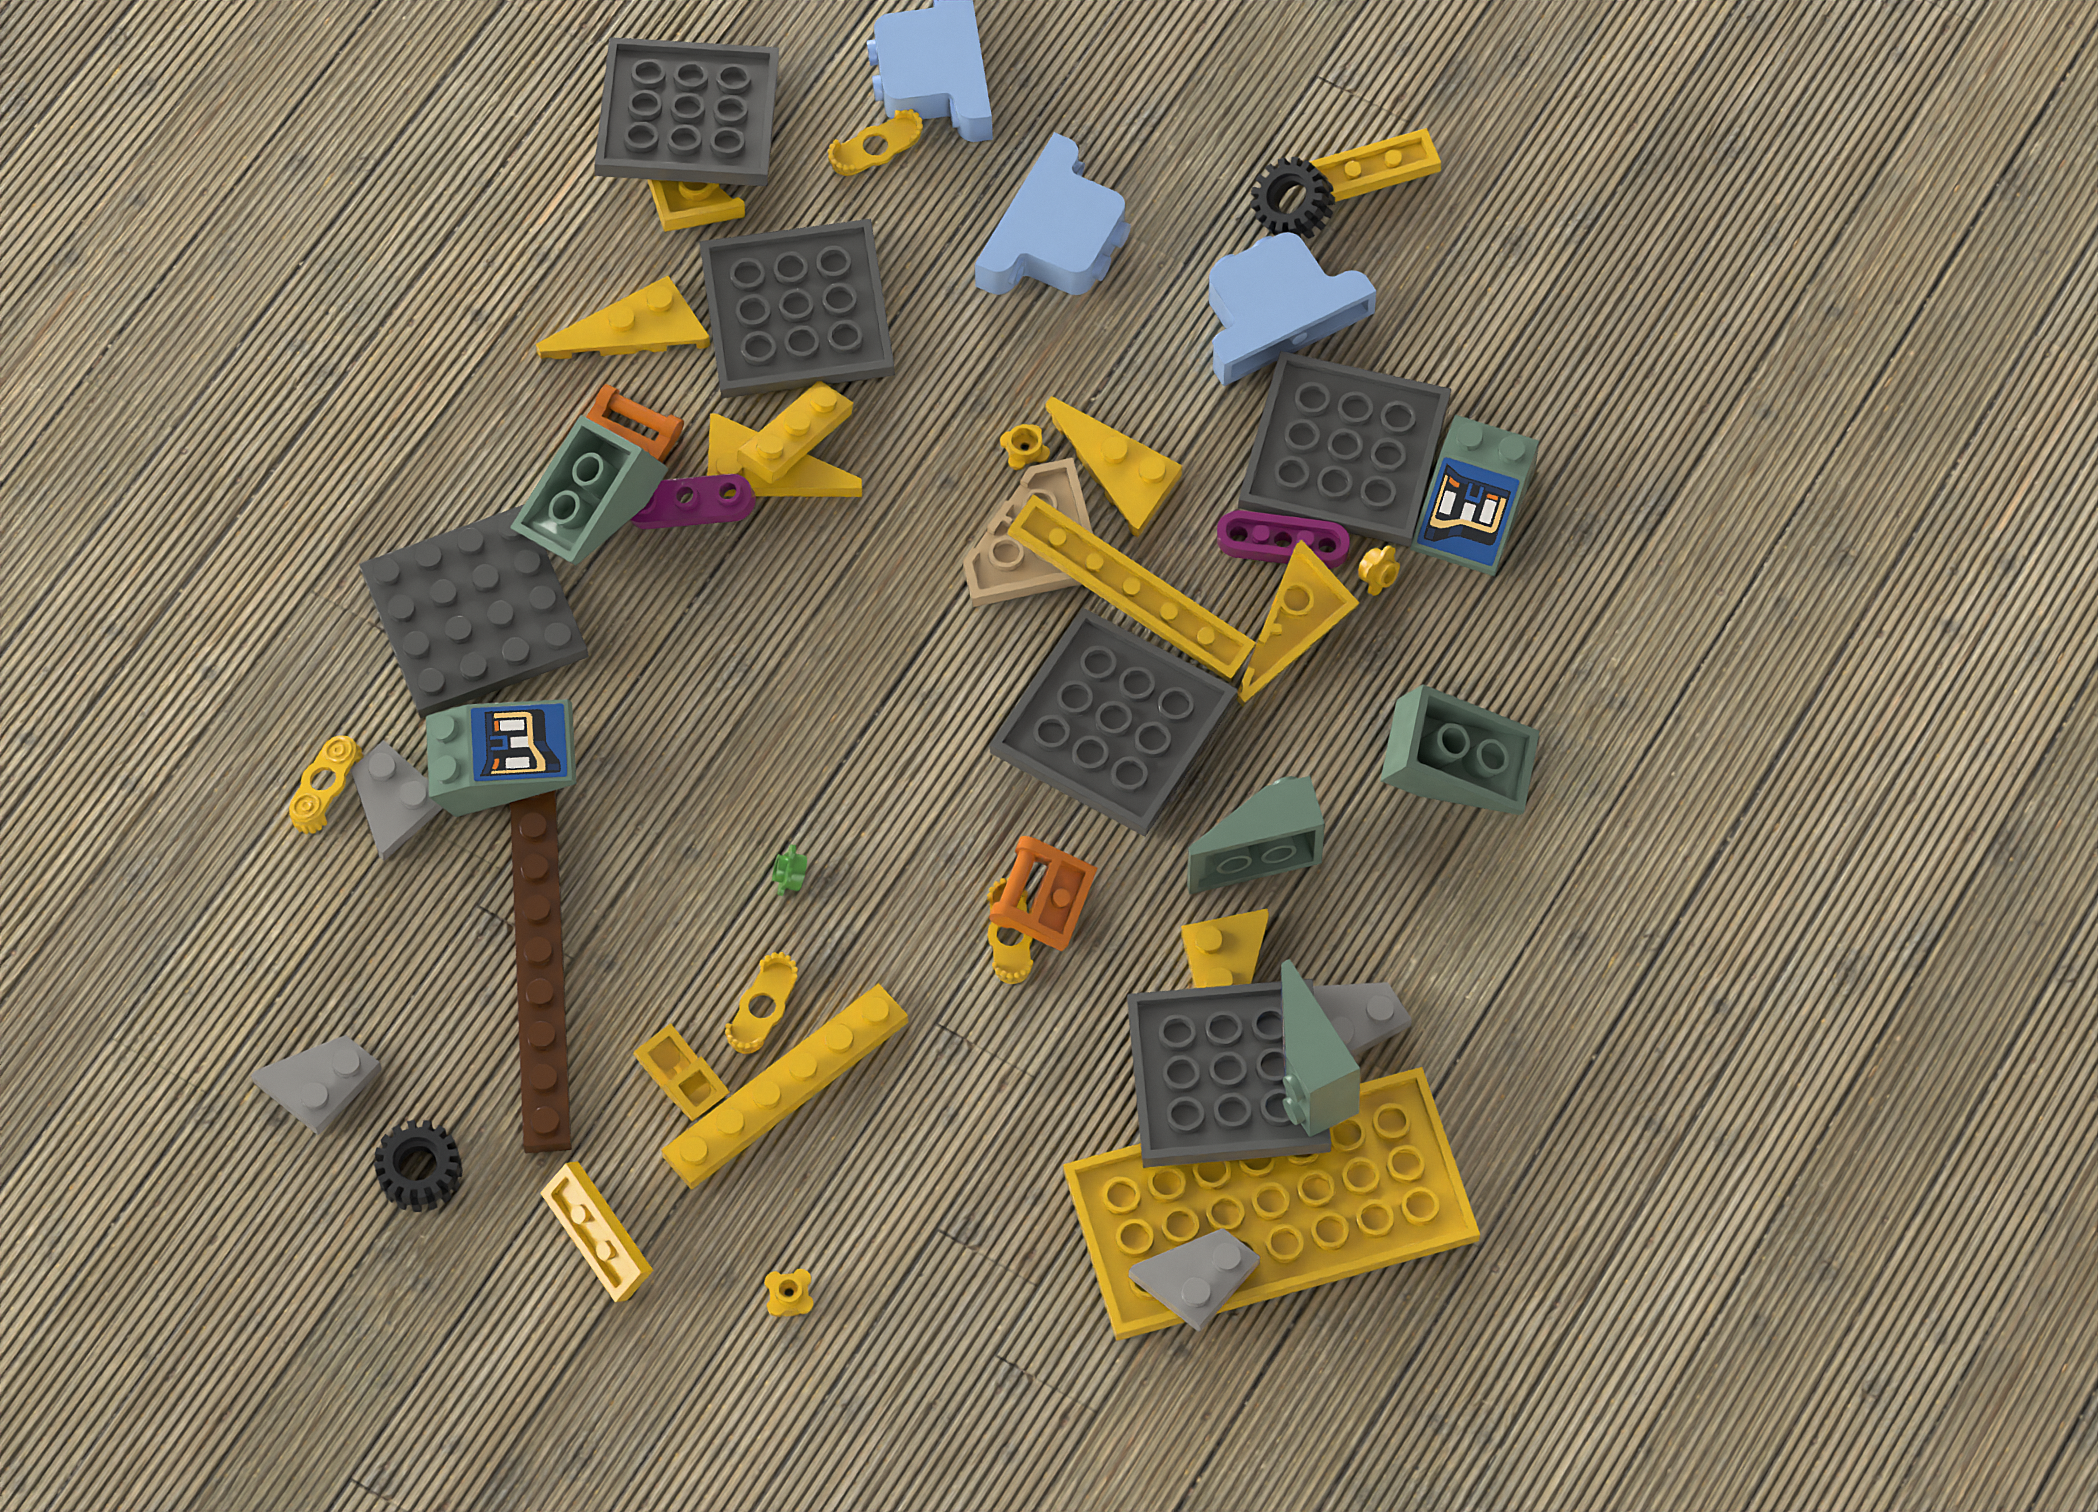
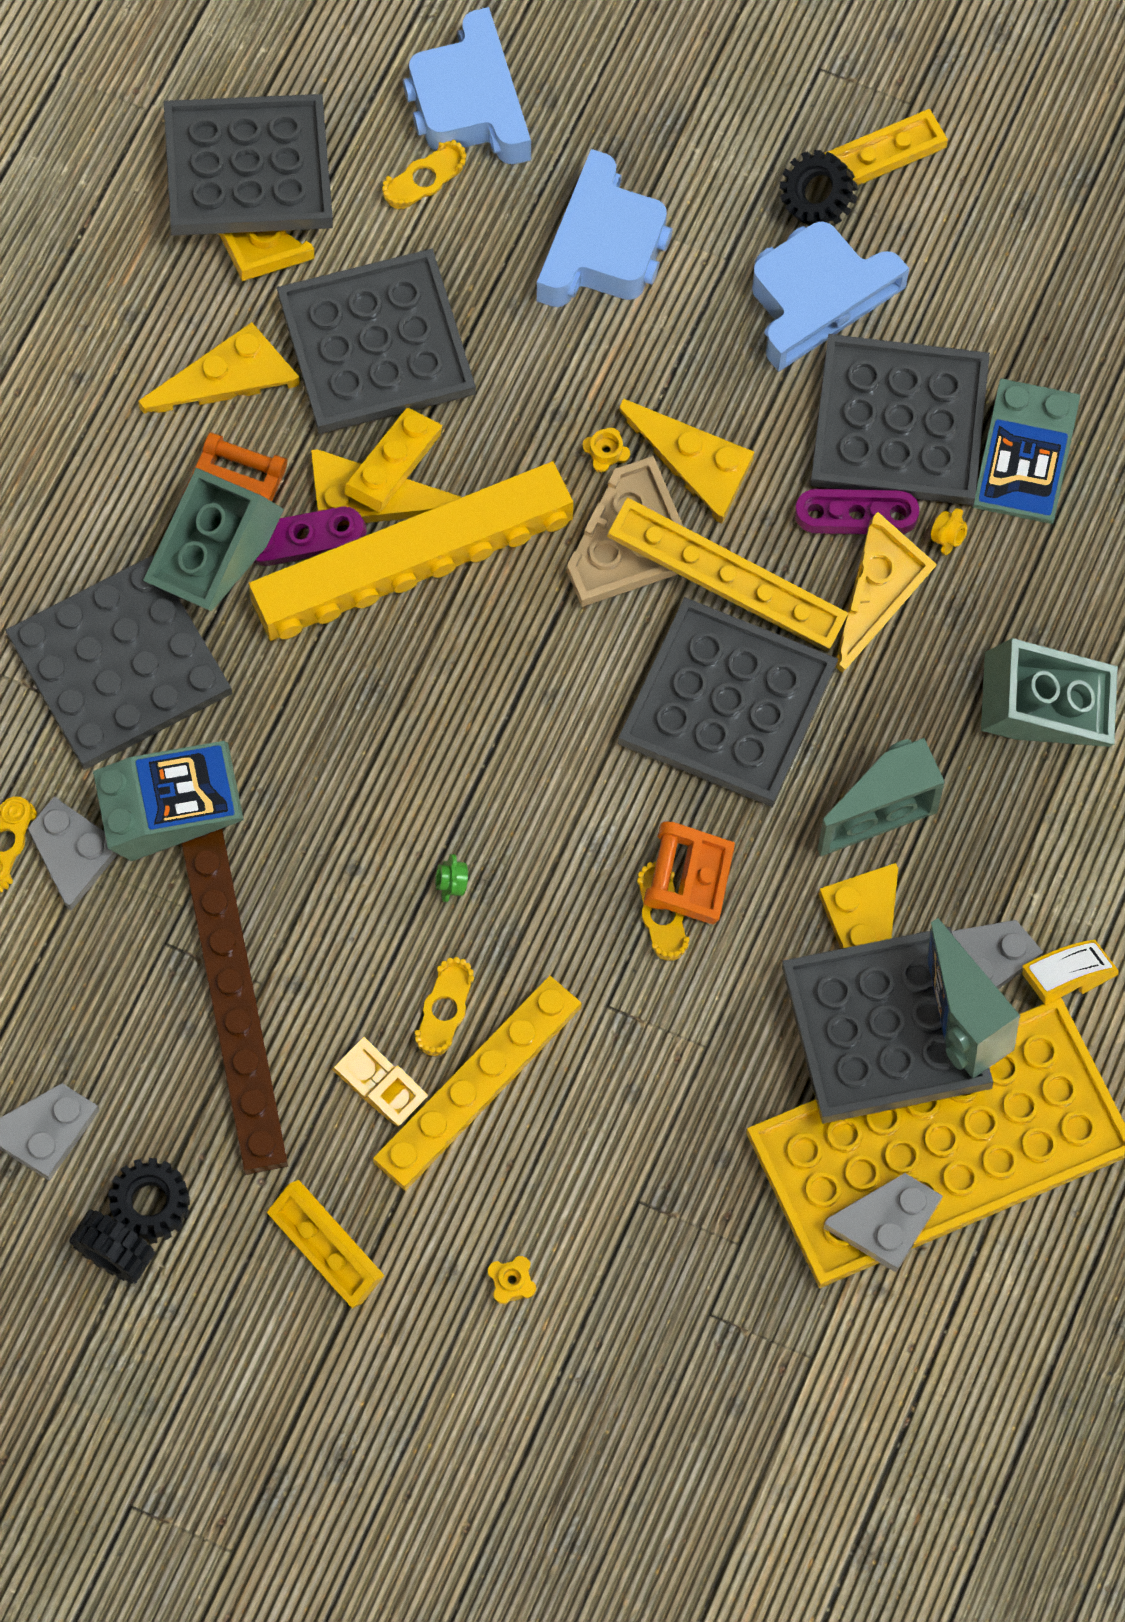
camera: 10 degrees left, 5 degrees up
none -> black tyre [69,1209,155,1284]
none -> yellow brick [248,461,574,641]
none -> slope [1022,939,1119,1006]

